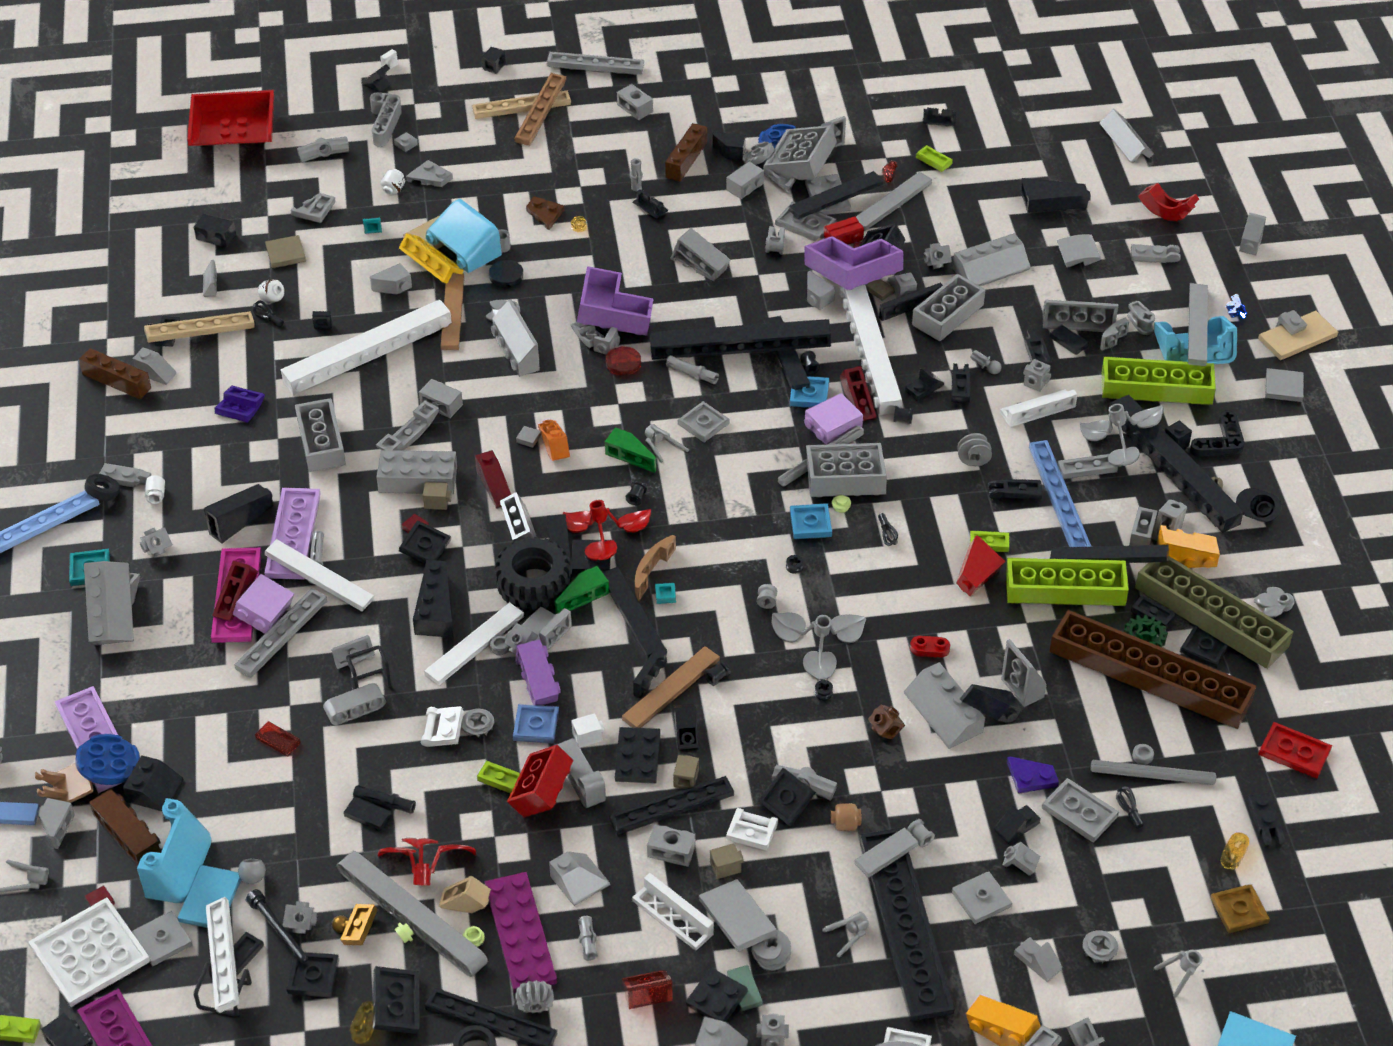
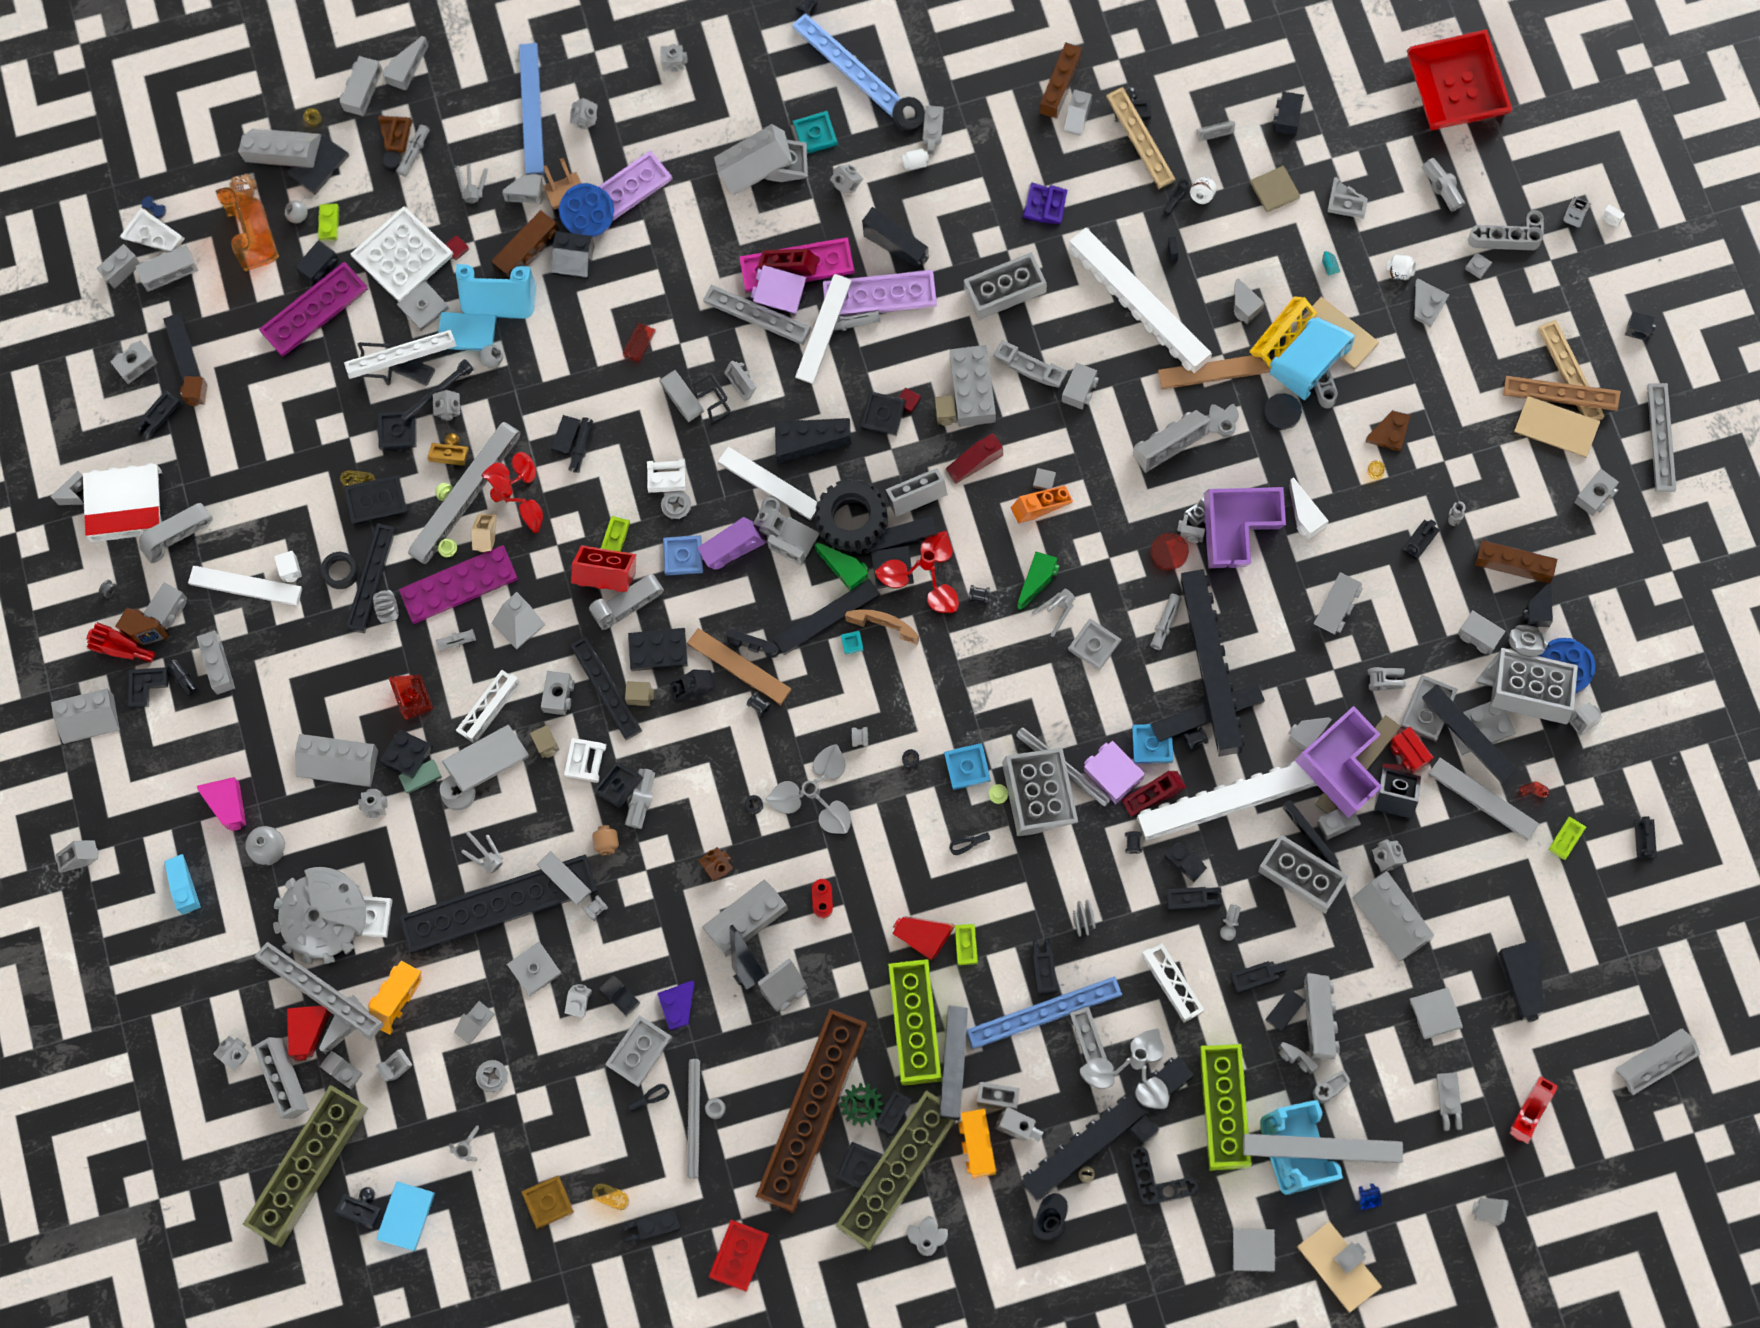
camera: 90 degrees right, 25 degrees up
white brick [571,713,604,748] -> none
light grey brick [1023,359,1051,392] -> none
none -> white slope [1289,477,1328,540]
none -> tan tile [1514,396,1600,458]

